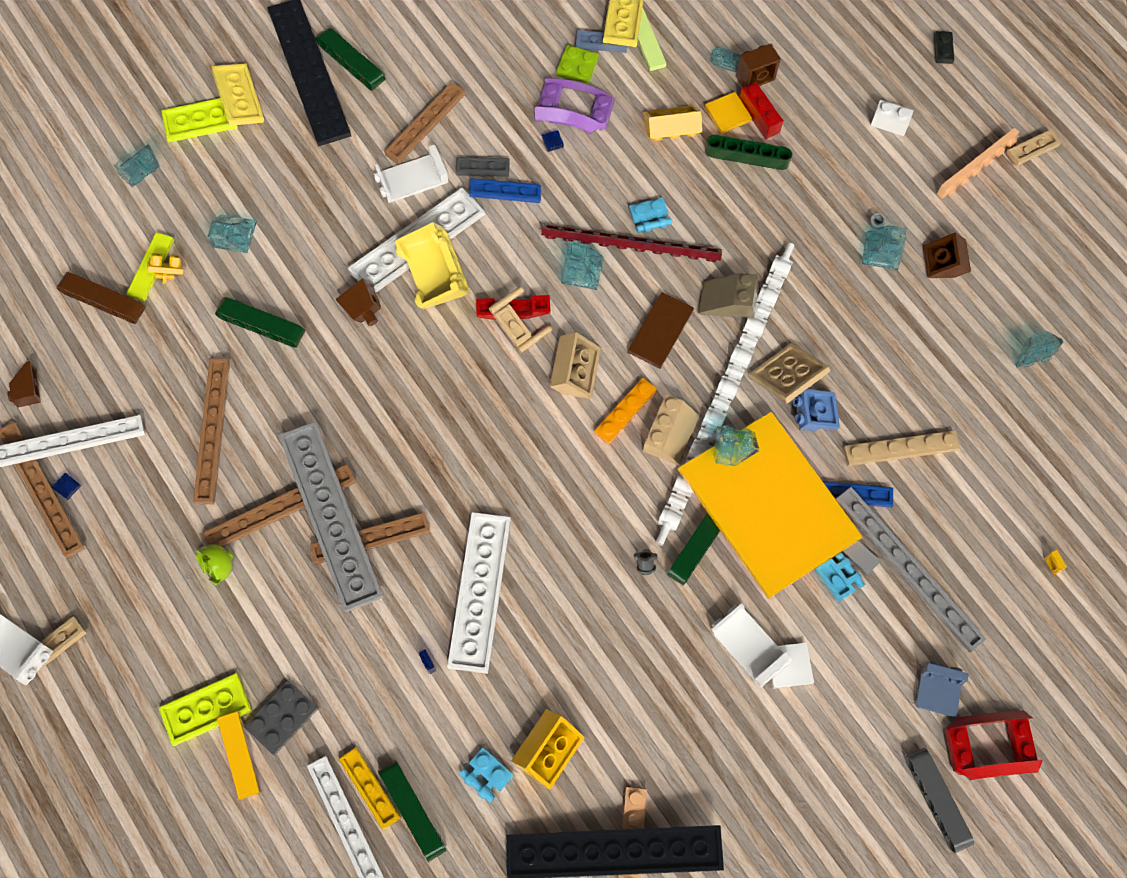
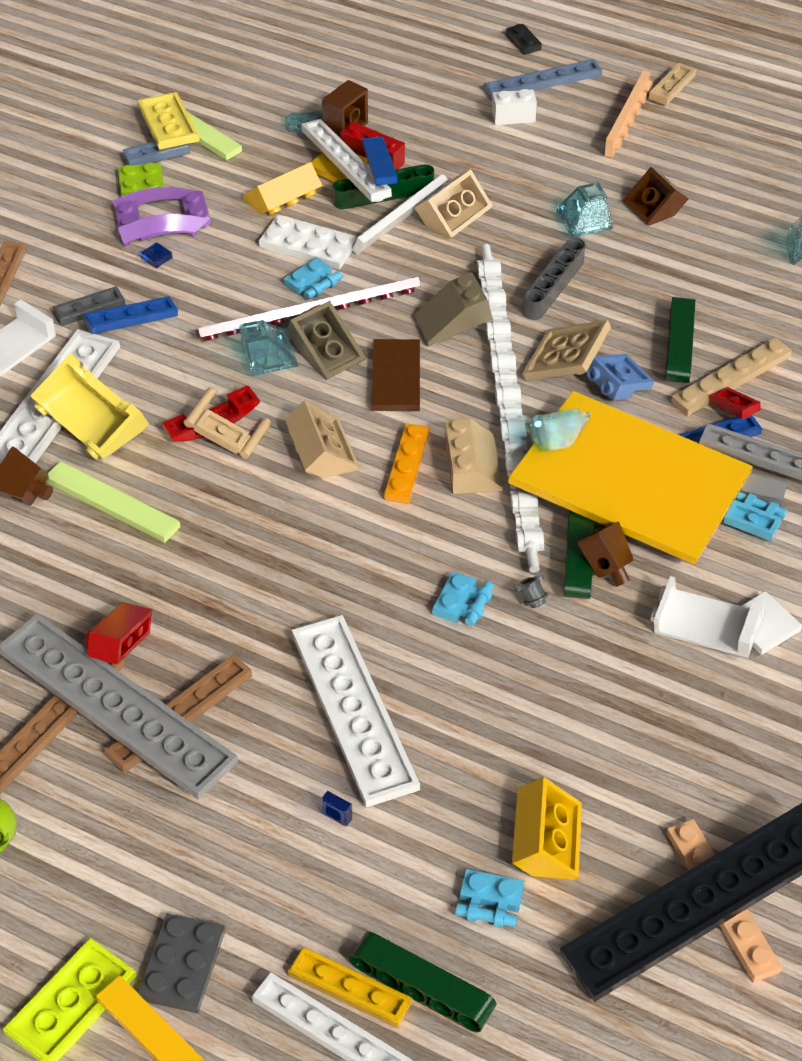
camera: 25 degrees left, 20 degrees down
light grey hinge [871,213,886,229] -> none
none -> yellowish green tile [46,461,180,543]
none -> red brick [85,602,153,664]
none -> white plate [259,214,358,270]
none -> dark tan slope [286,300,366,380]
none -> white plate [301,119,392,202]
none -> white tile [352,174,448,255]
none -> blue tile [362,137,397,185]
none -> tan slope [414,169,493,239]
none -> medium azure plate [432,571,494,626]
none -> sand blue tile [484,59,602,101]
none -> dark grey beam [523,238,586,320]
none -> reddish brown torso [577,521,633,587]
none -> dark green beam [665,297,696,383]
none -> red plate [709,387,761,419]

